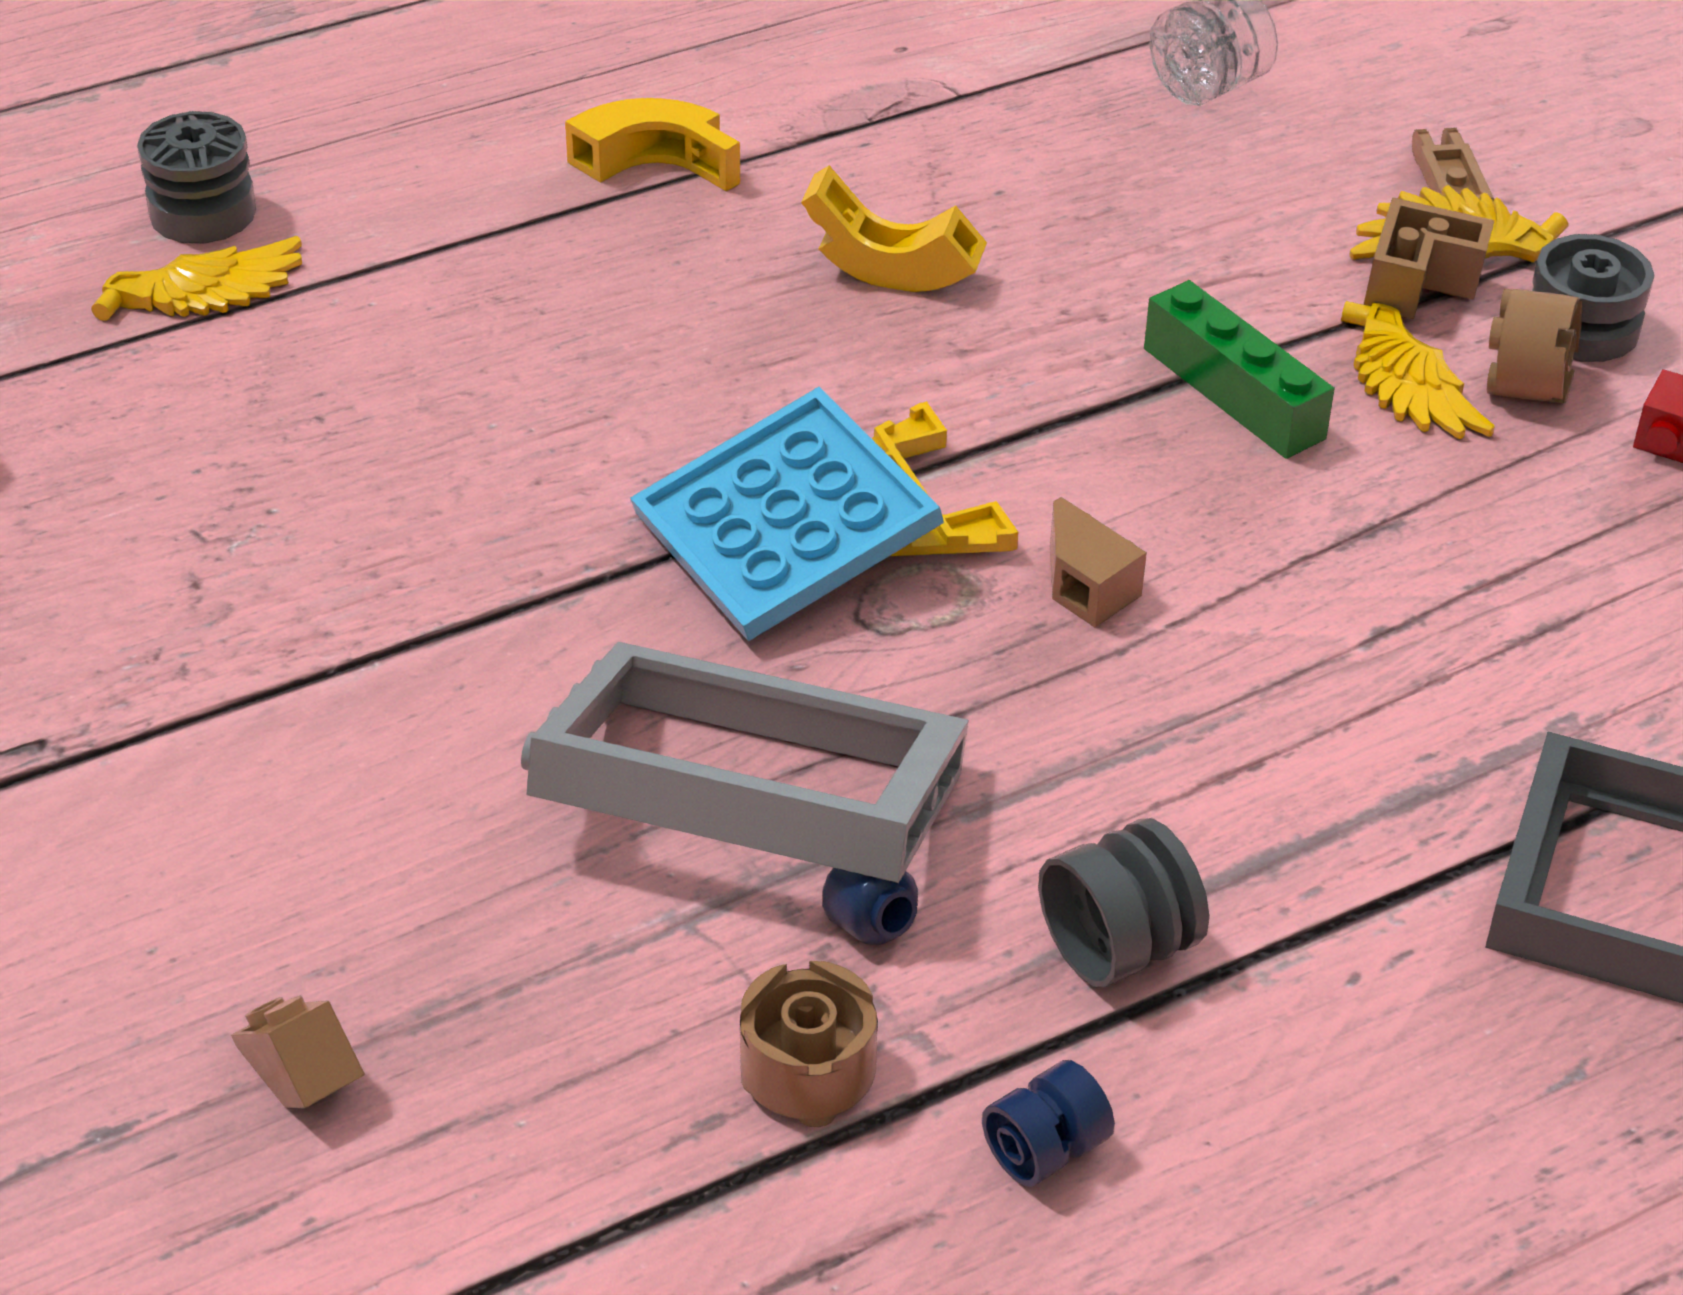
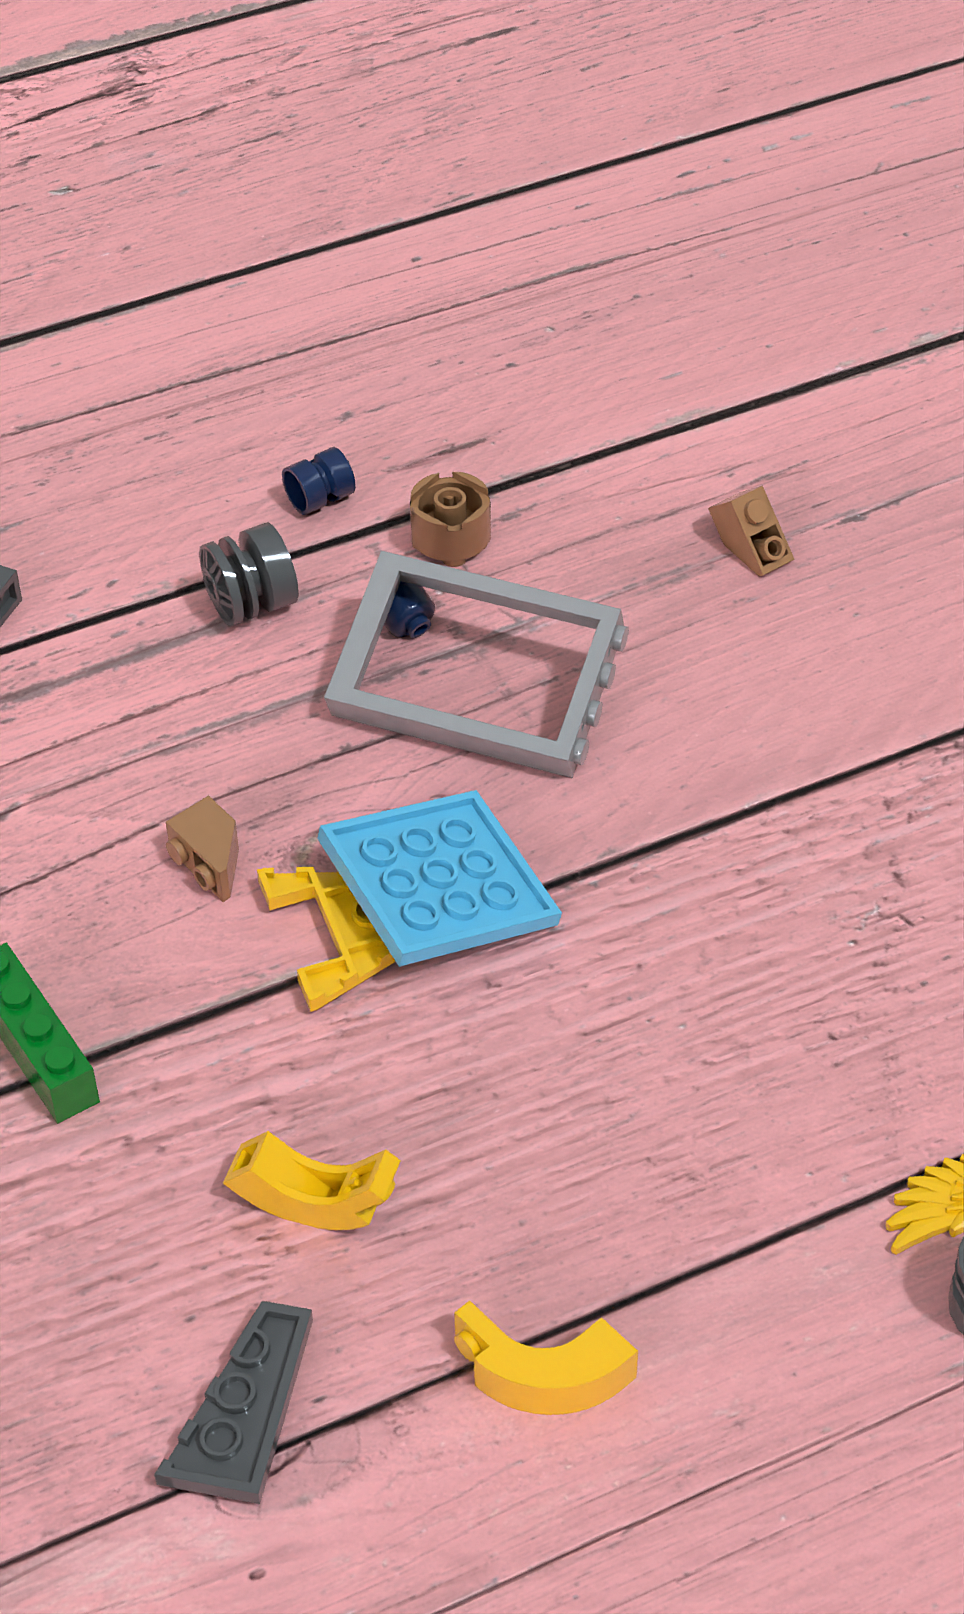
camera: 175 degrees left, 5 degrees up
none -> dark grey wing [154,1301,313,1504]

